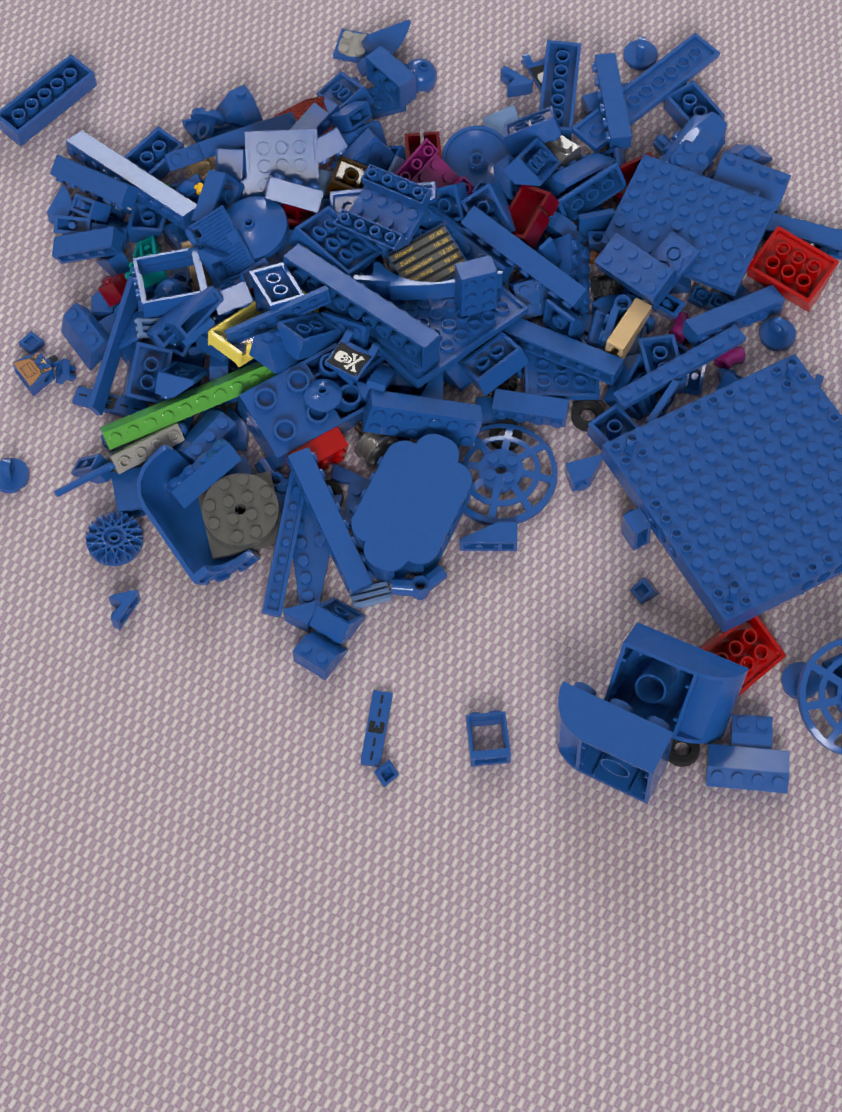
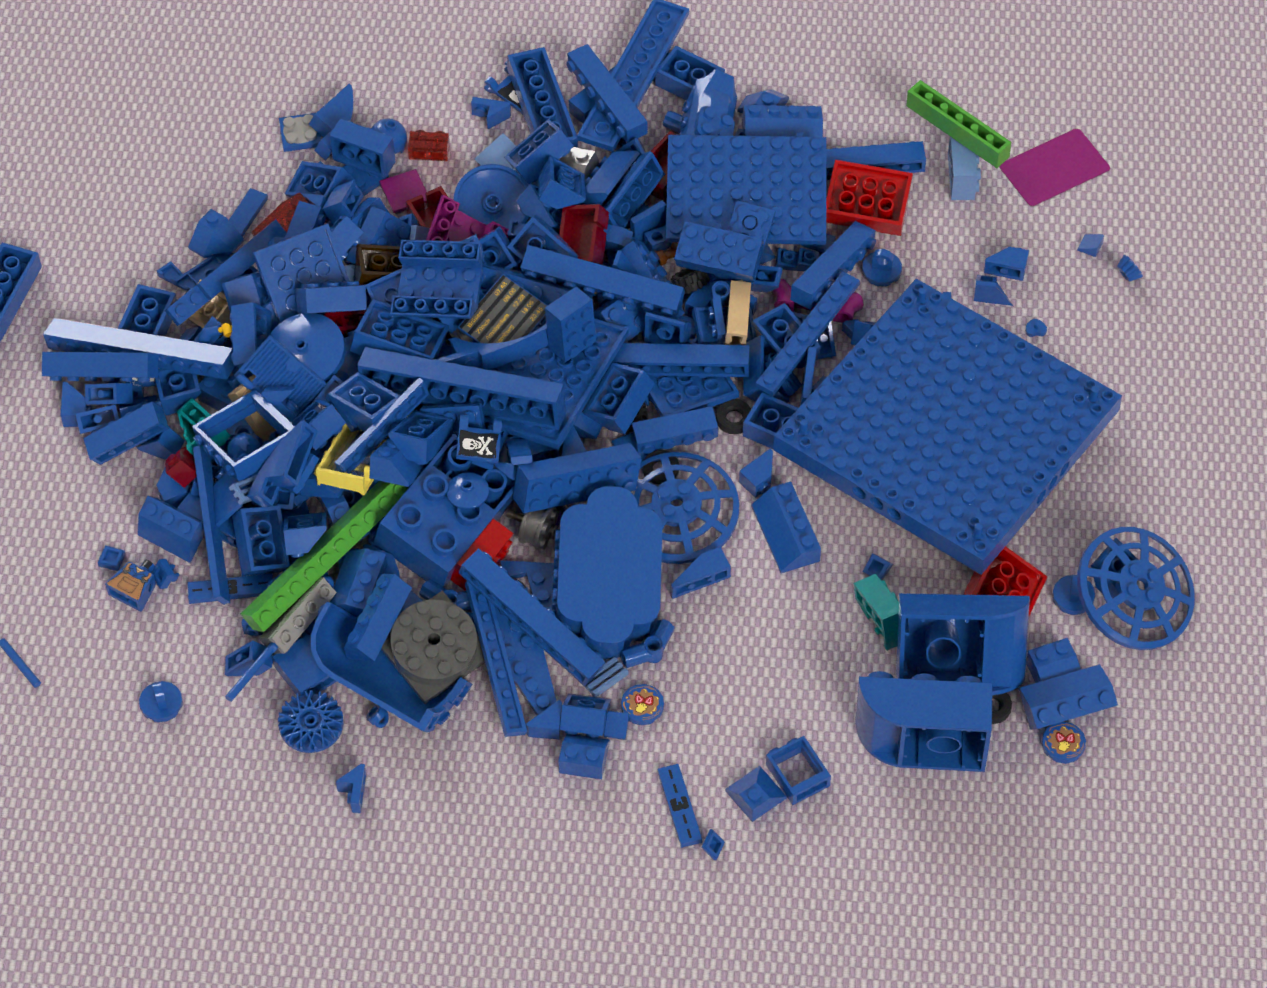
camera: 25 degrees left, 5 degrees down
blue tile [191,108,226,140] -> none
blue piece [622,507,651,551] -> none
blue tile [623,36,658,70] -> none
none -> blue tile [229,188,268,237]
none -> blue tile [366,705,389,728]
none -> magenta piece [379,169,427,213]
none -> clear red brick [408,130,450,161]
none -> blue slope [604,711,629,740]
none -> tile [621,684,664,725]
none -> blue slope [725,766,787,822]
none -> blue slope [751,481,821,573]
none -> teal wedge [853,574,899,651]
none -> tile [1042,722,1086,764]

